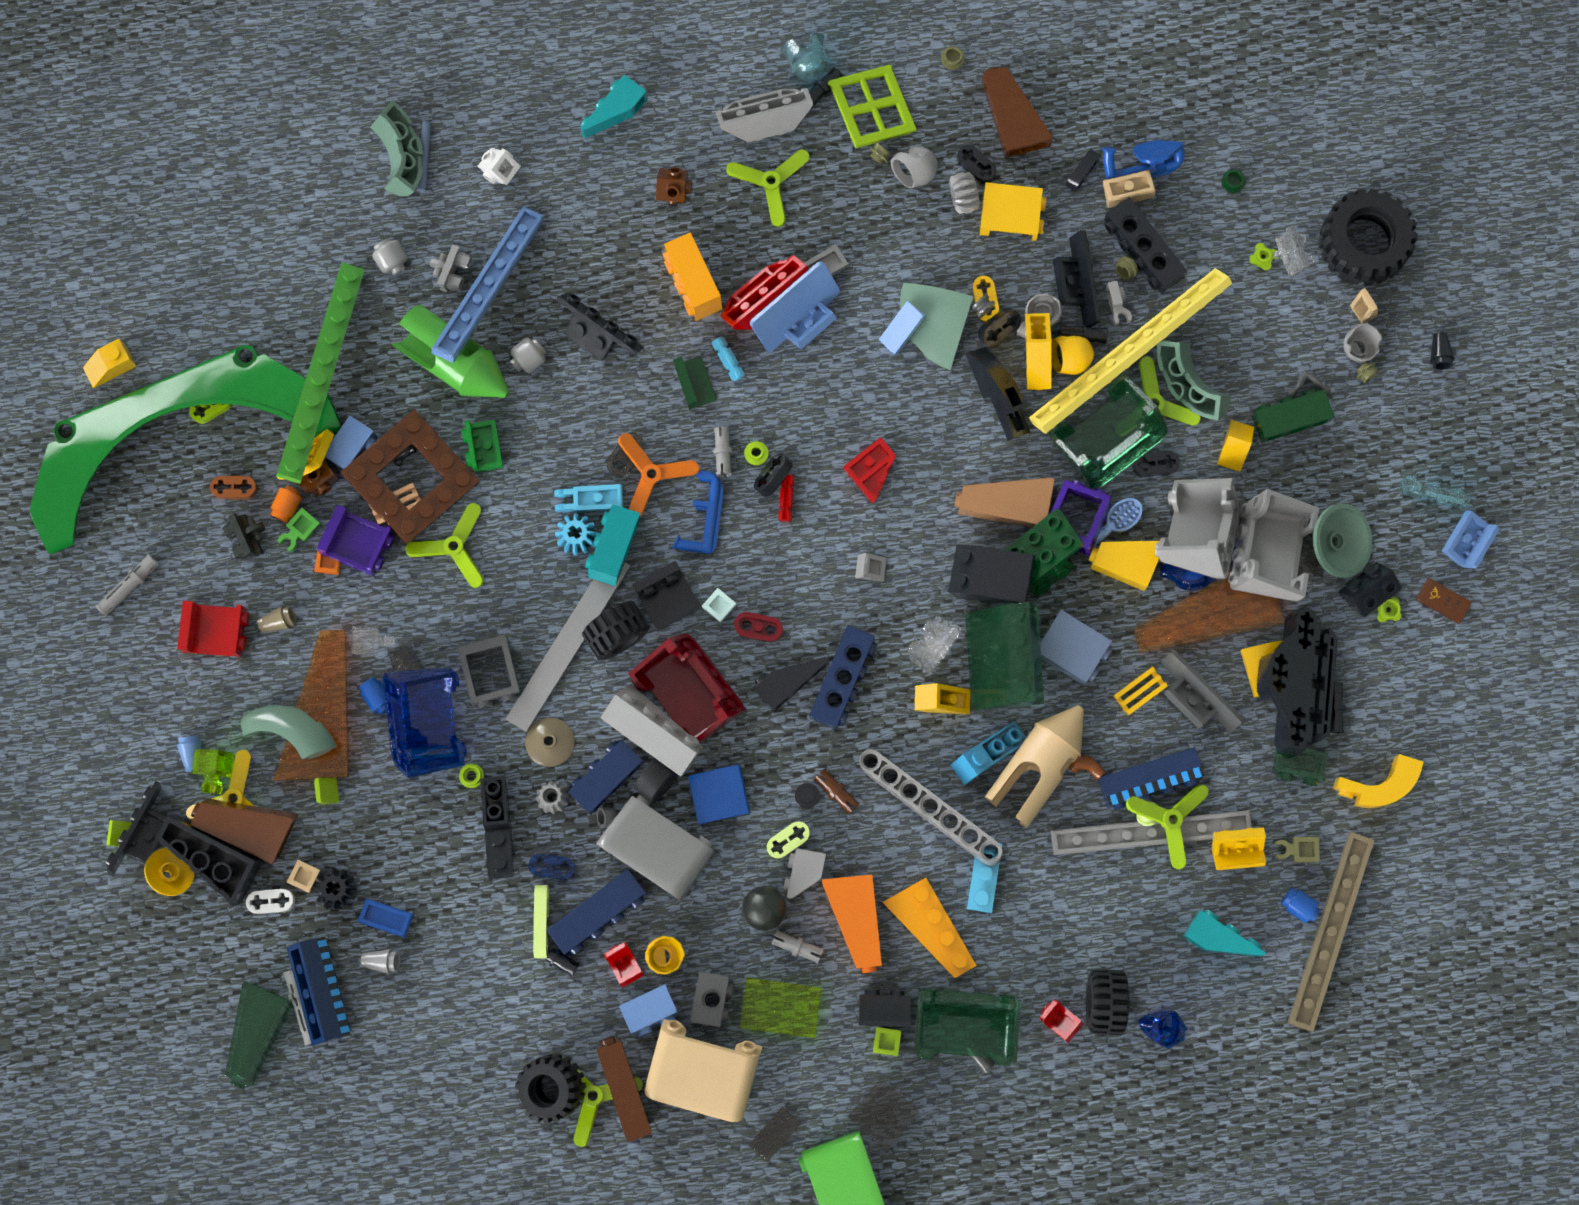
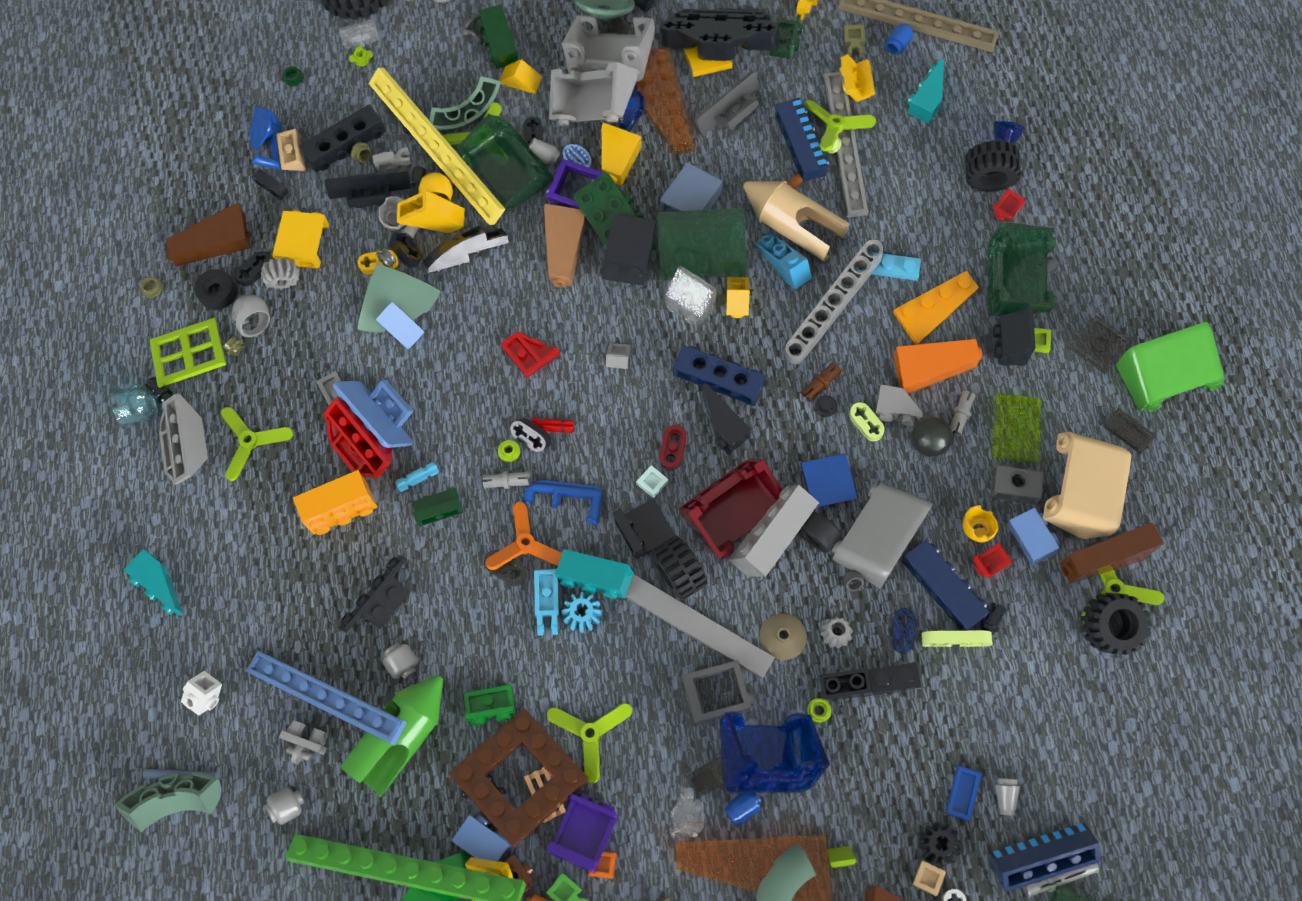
camera: 90 degrees left, 10 degrees down
dark blue brick [568,740,644,815] -> none
reddish brown brick [656,167,692,204] -> none
yellow tile [1113,667,1168,716] -> none
none -> black tyre [194,269,237,310]
none -> light grey cone [528,137,560,166]

